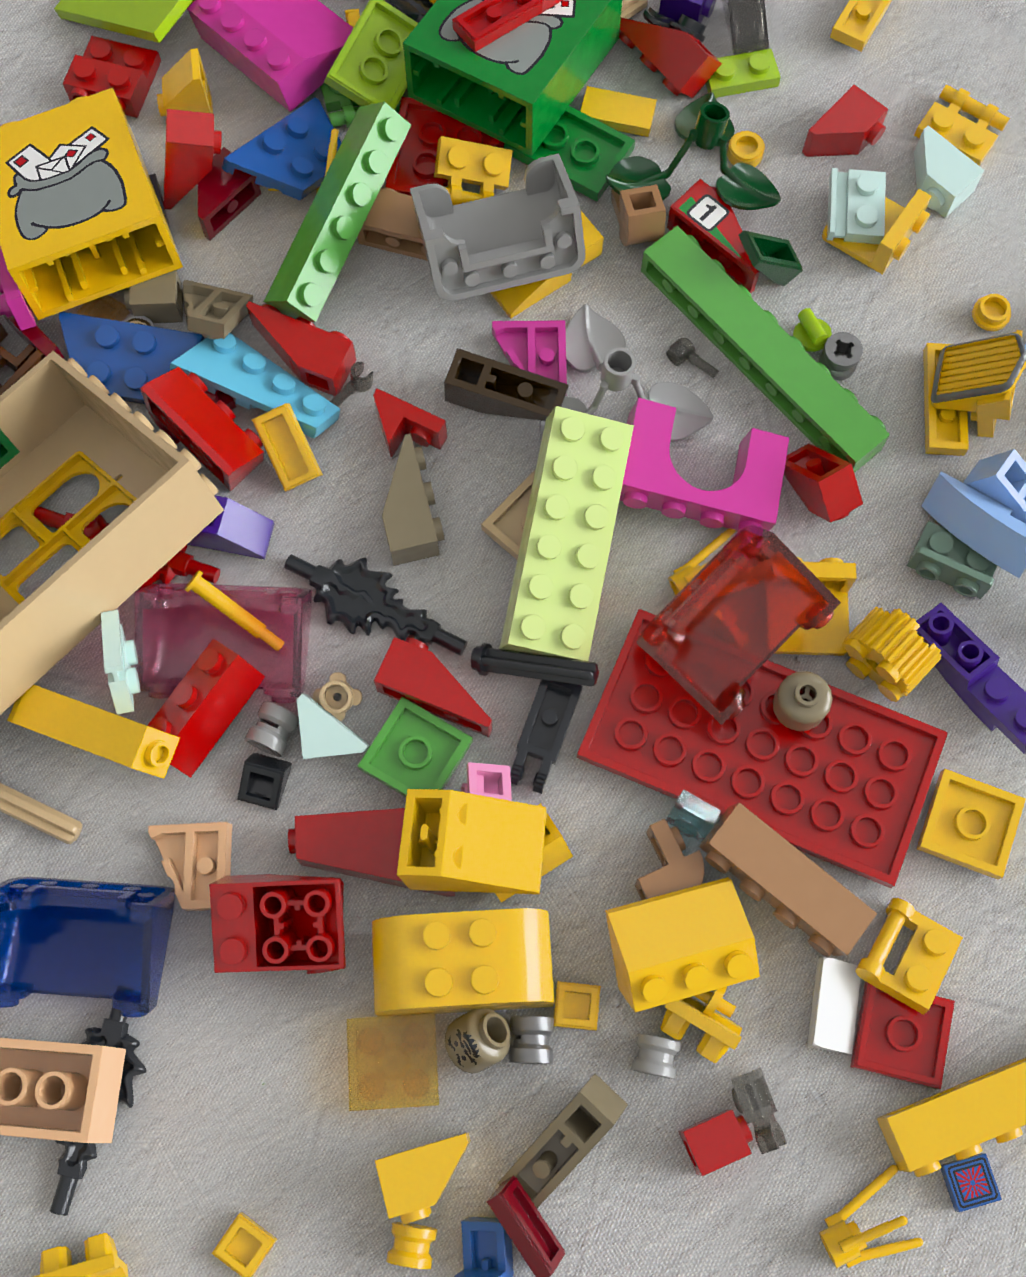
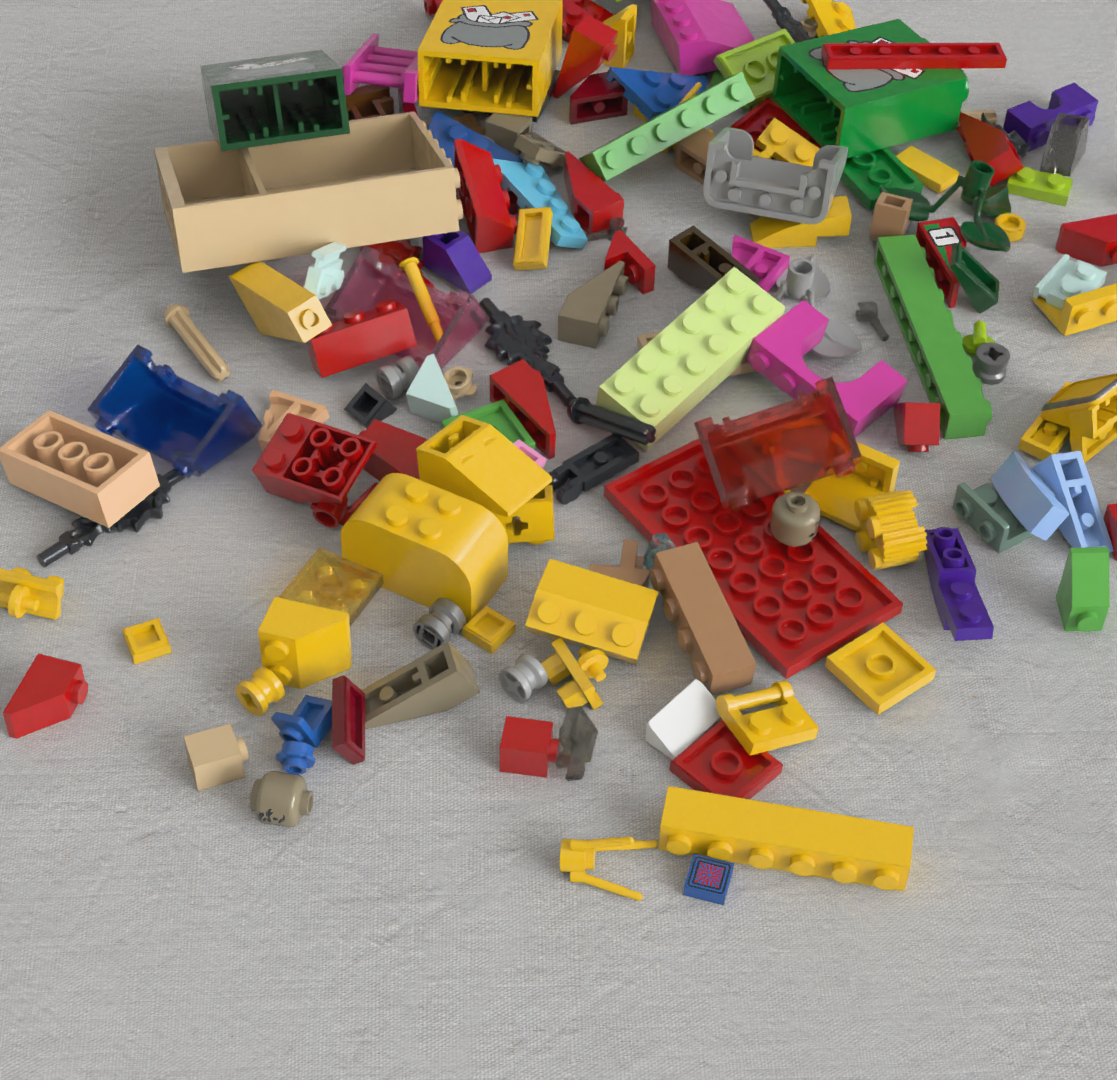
camera: 30 degrees right, 25 degrees down
dark tan head [445,1008,511,1074] -> none

